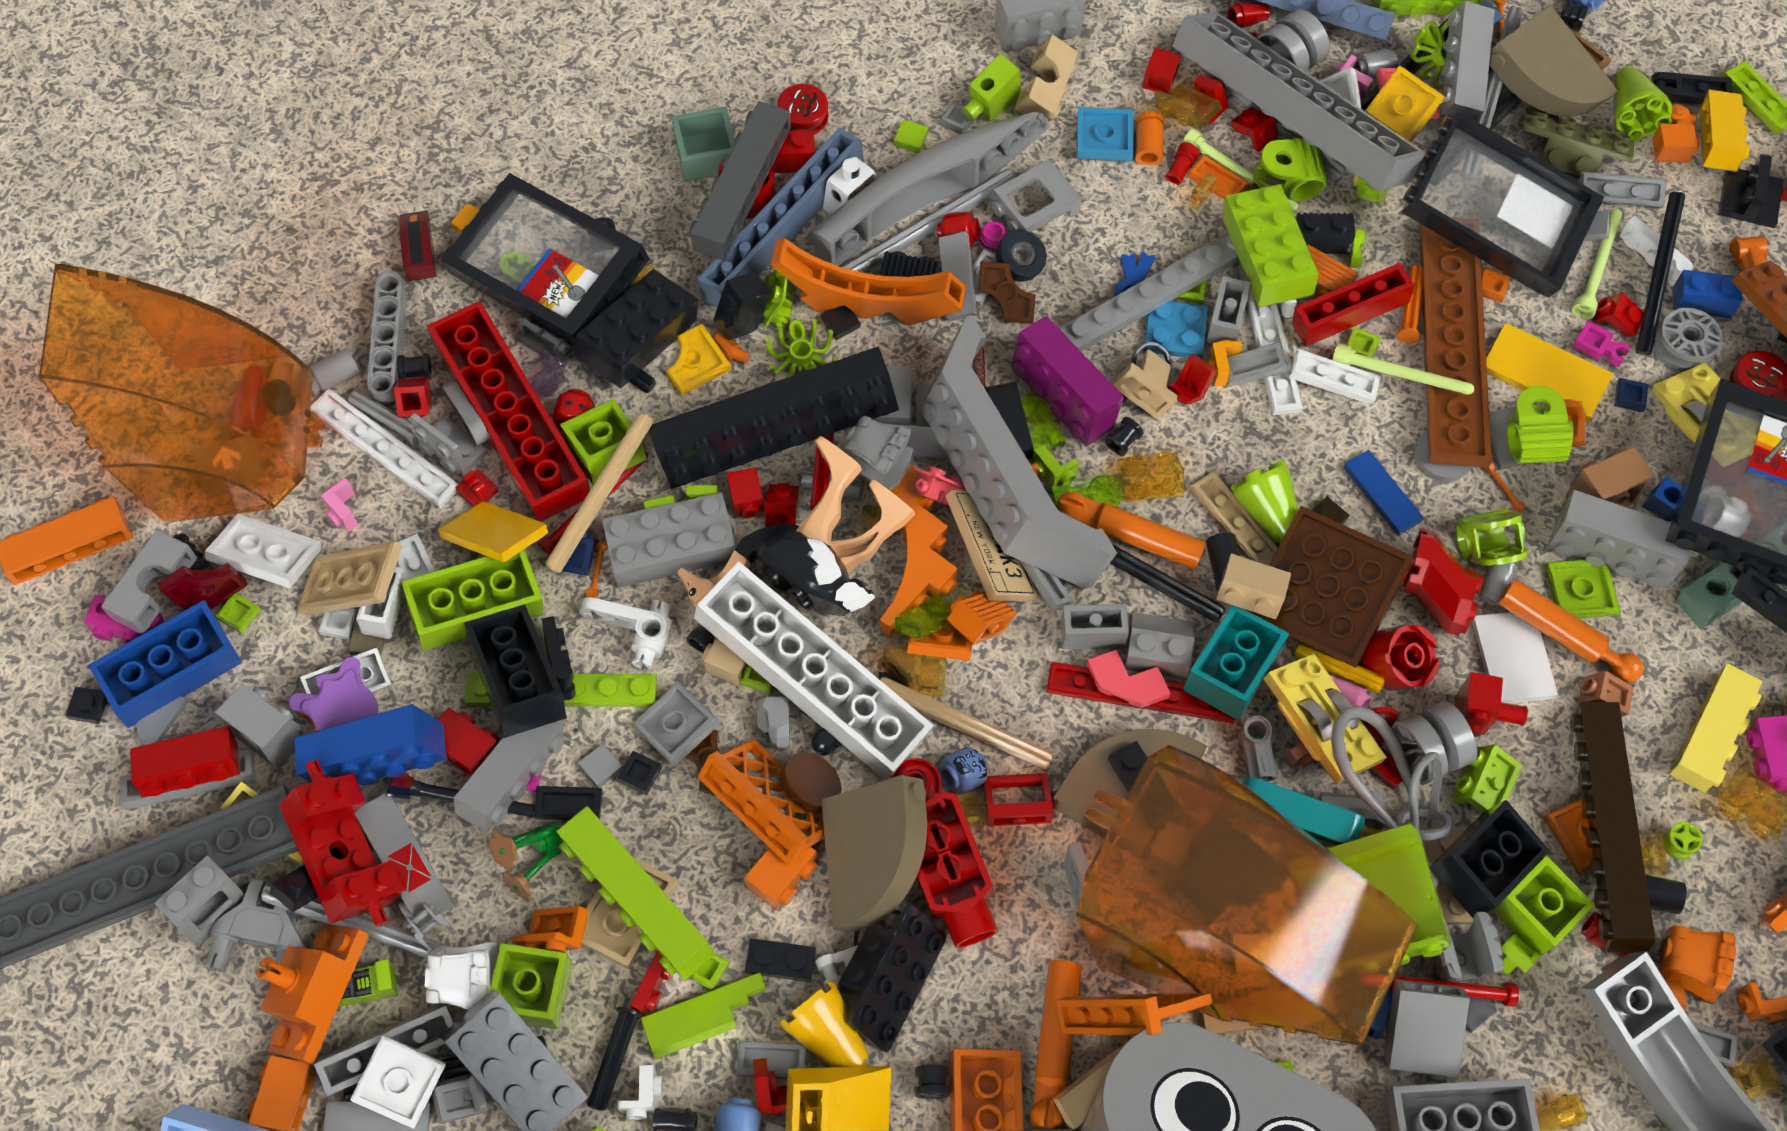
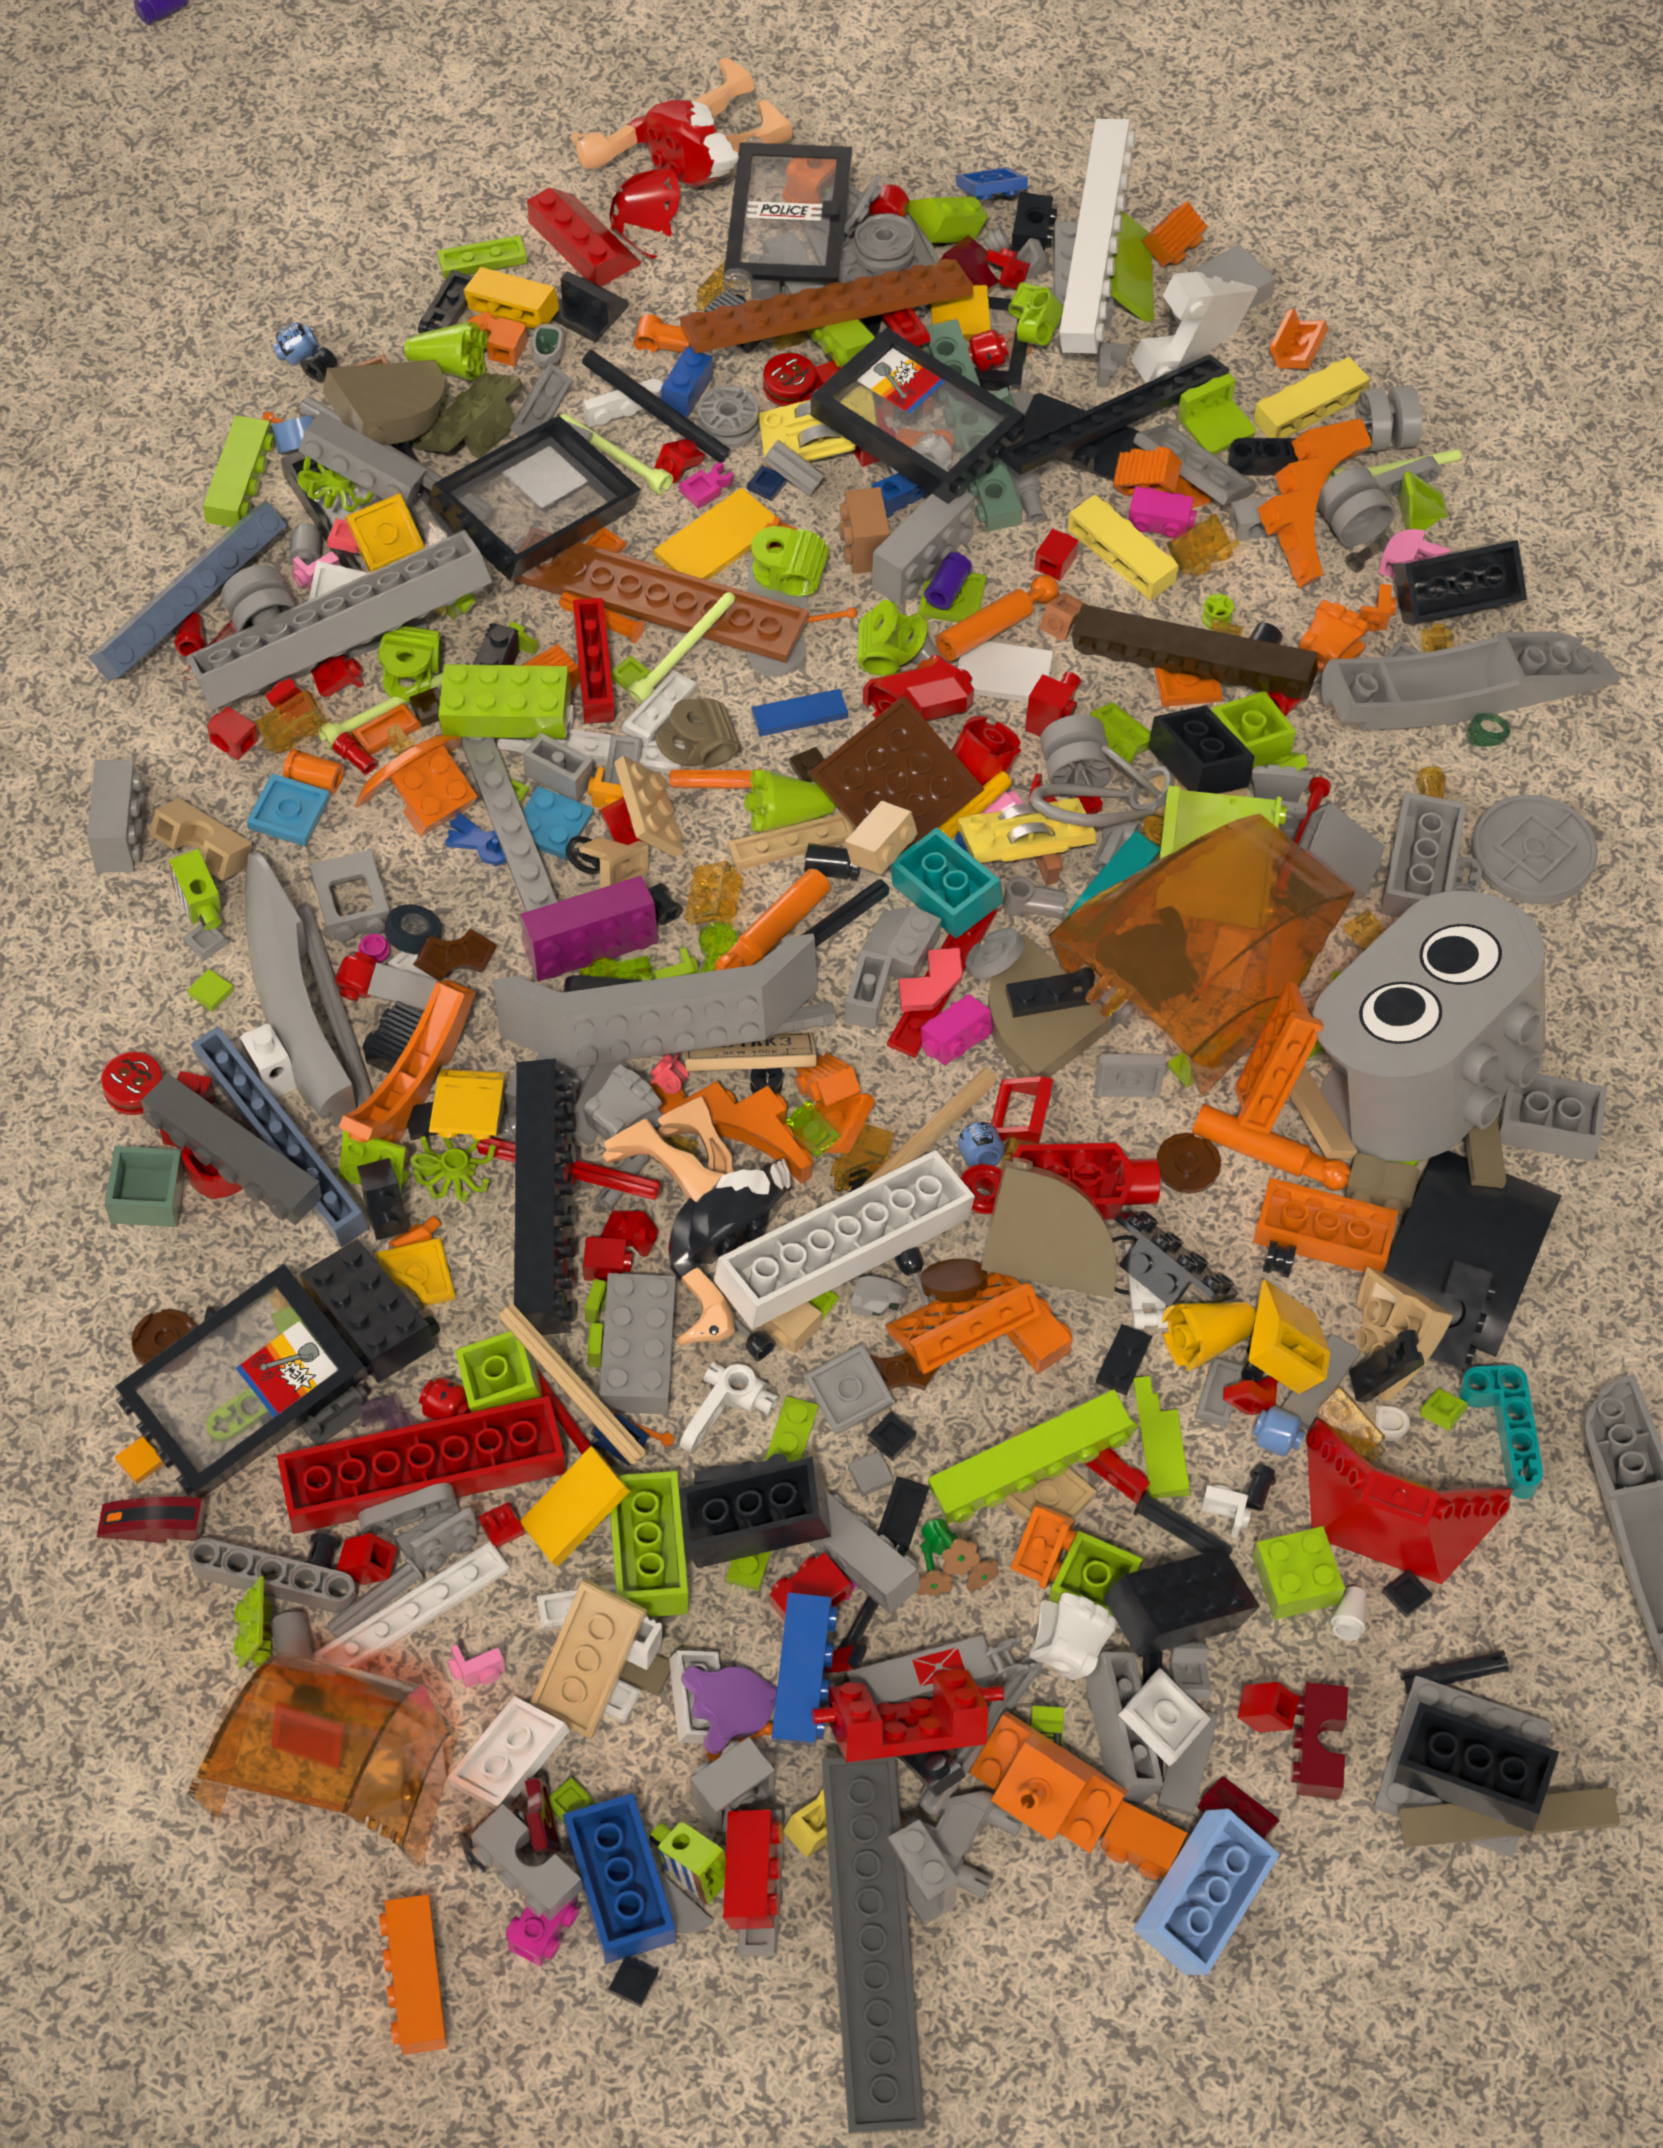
camera: 75 degrees left, 5 degrees down
none -> reddish brown tile [131,1309,200,1373]
none -> lime hinge [233,1576,272,1668]
none -> orange piece [355,735,478,837]
none -> yellow slope [429,1069,507,1139]
none -> rock [531,324,565,368]
none -> tan plate [614,756,684,856]
none -> lime torso [649,1822,726,1905]
none -> dark tan piece [656,698,740,767]
none -> orange axle [669,767,762,789]
none -> black wheel [750,1068,783,1095]
none -> light grey axle [762,439,825,496]
none -> dark pink brick [921,994,992,1066]
none -> dark purple piece [924,552,973,610]
none -> light grey tile [965,928,1025,979]
none -> light grey arm [1008,466,1046,522]
none -> red brick [1034,528,1079,581]
none -> reddish brown tile [1156,1132,1221,1194]
none -> clear yellow tile [1343,909,1387,950]

